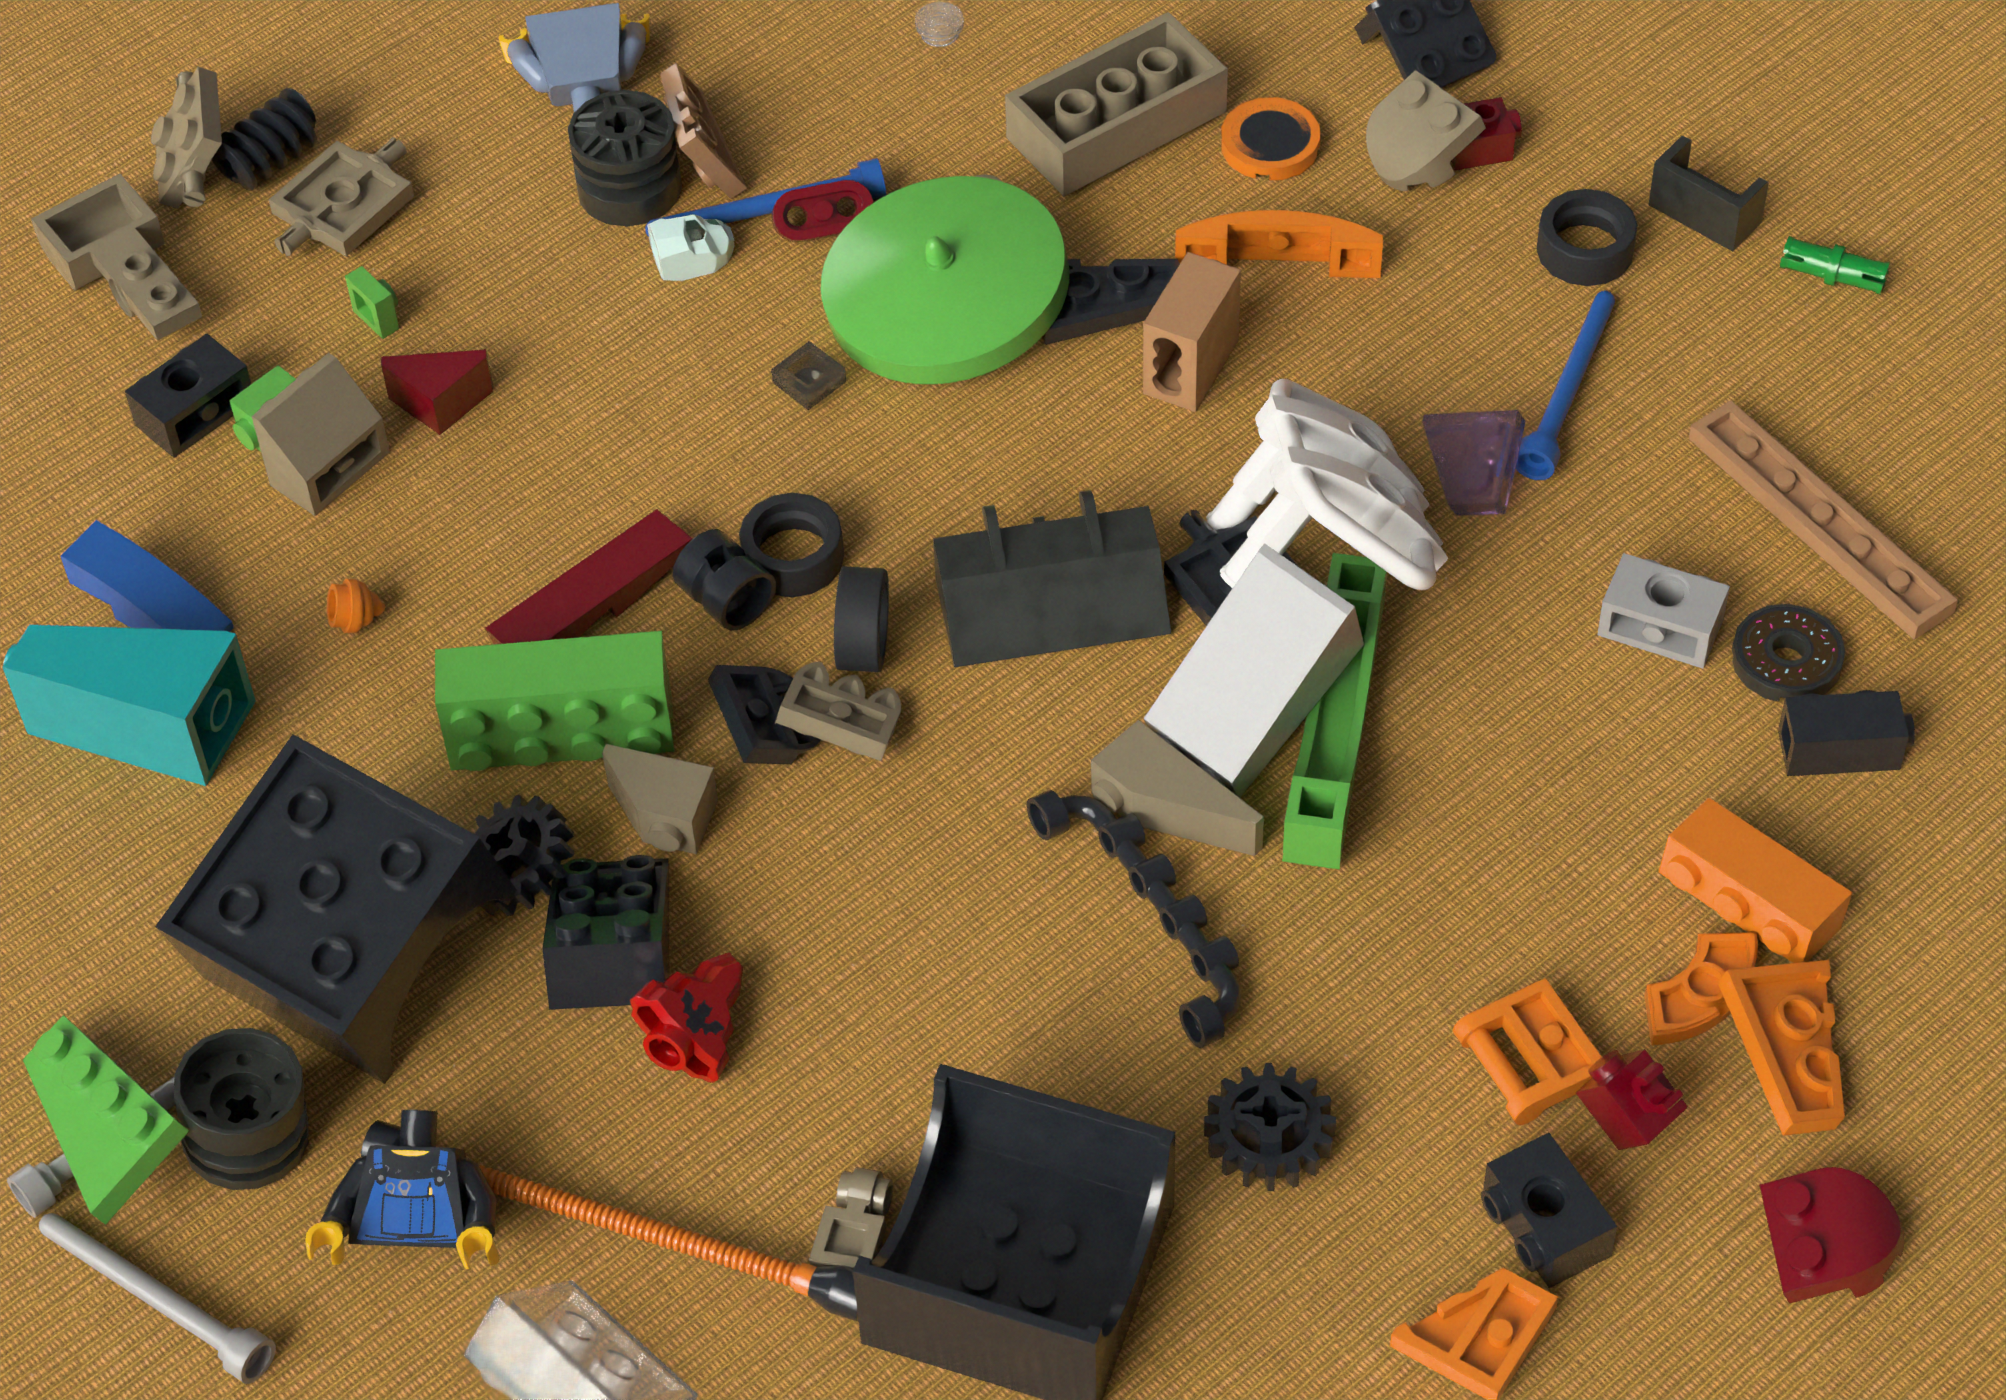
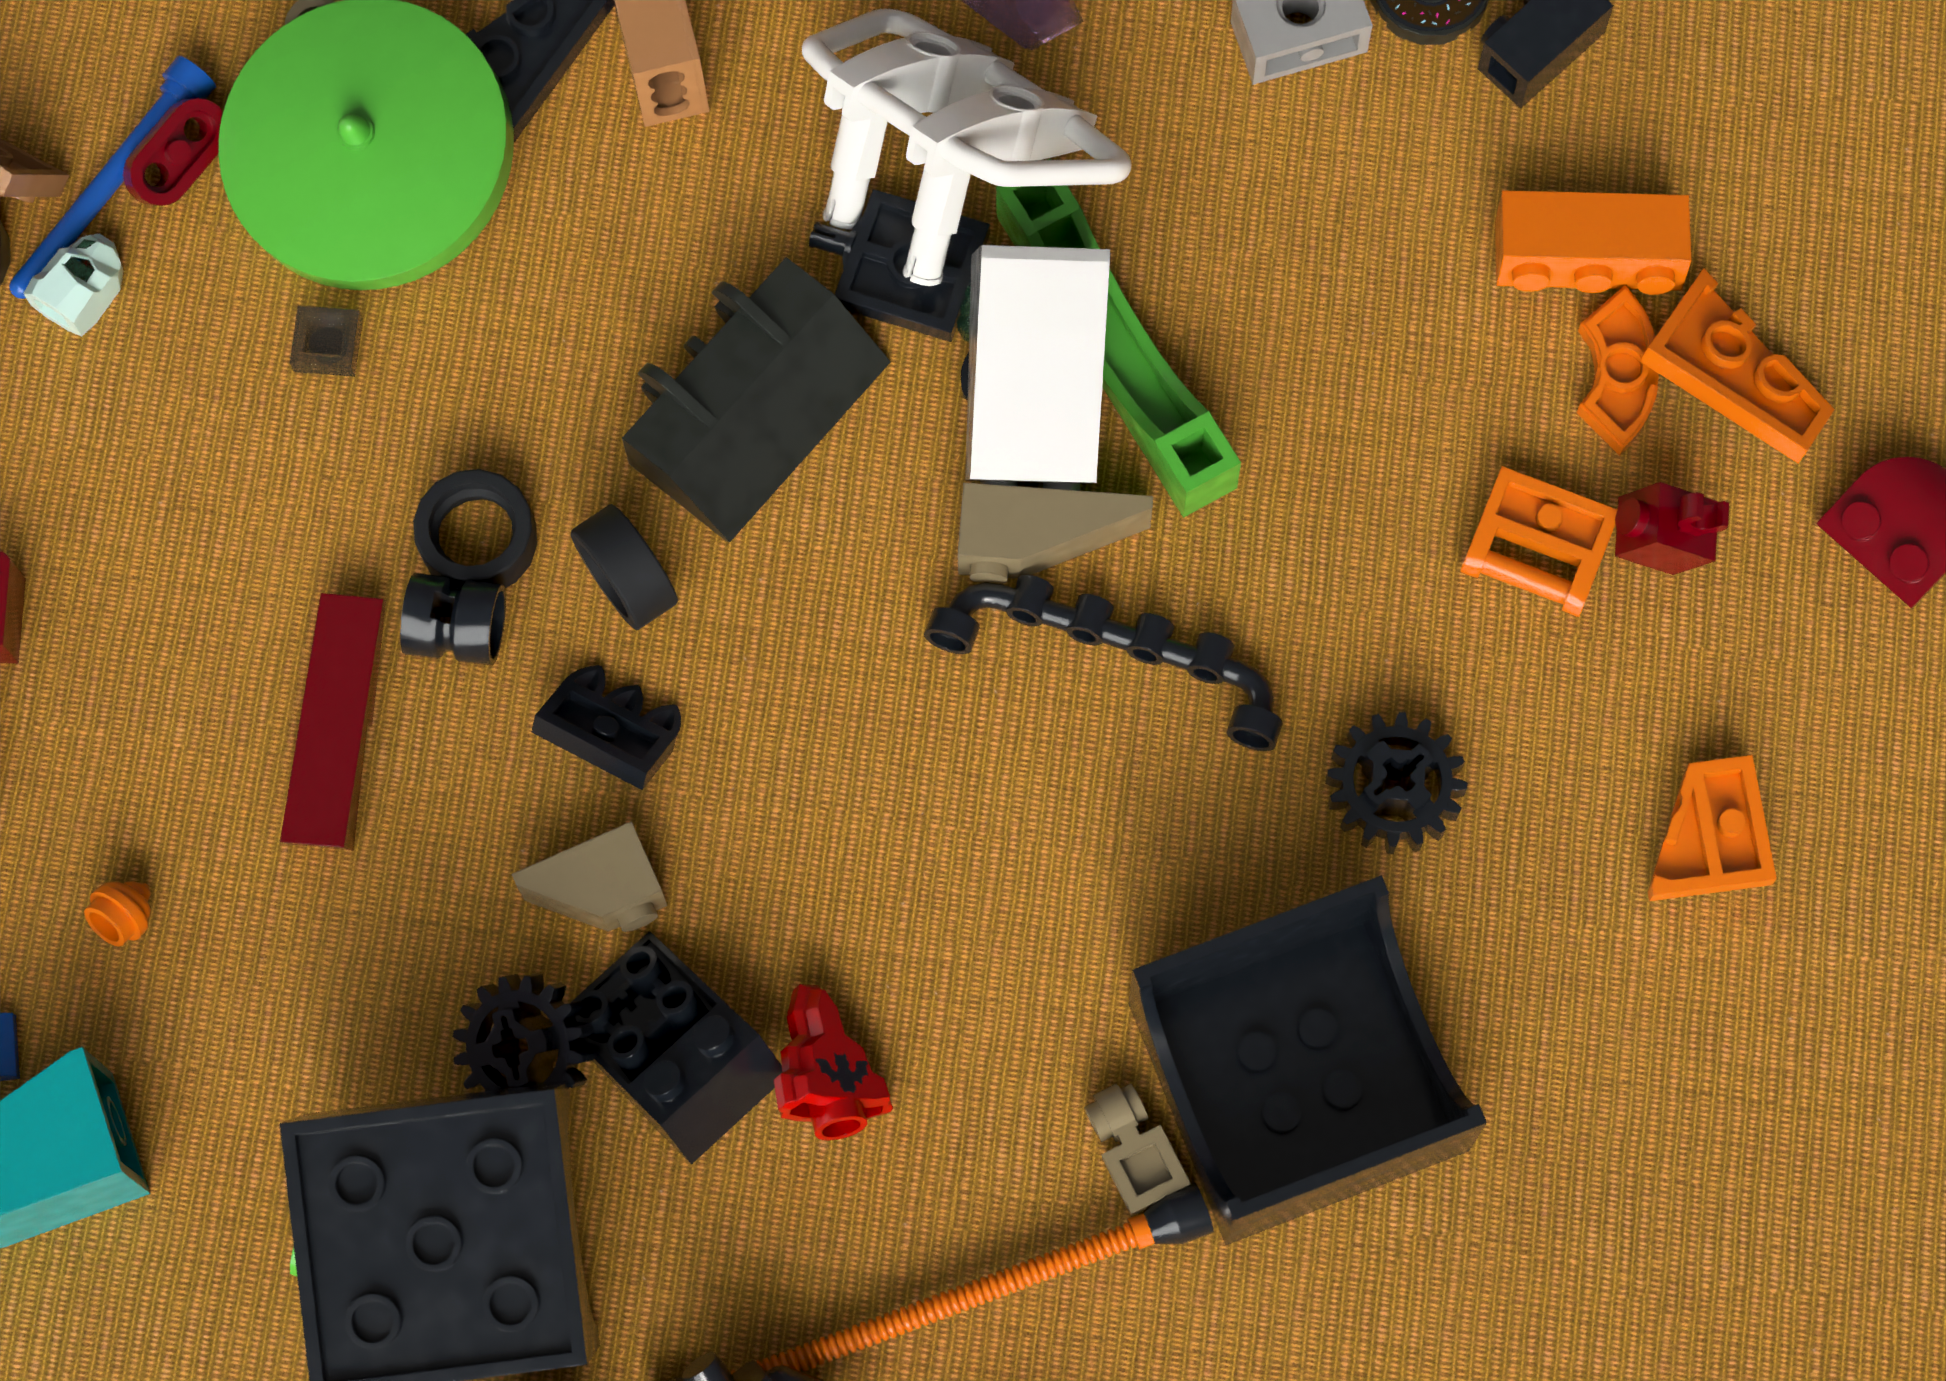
camera: 40 degrees left, 20 degrees up
bright green brick [435,631,675,771] -> none
dark tan plate [775,661,901,761] -> none
black brick [1481,1132,1617,1289] -> none

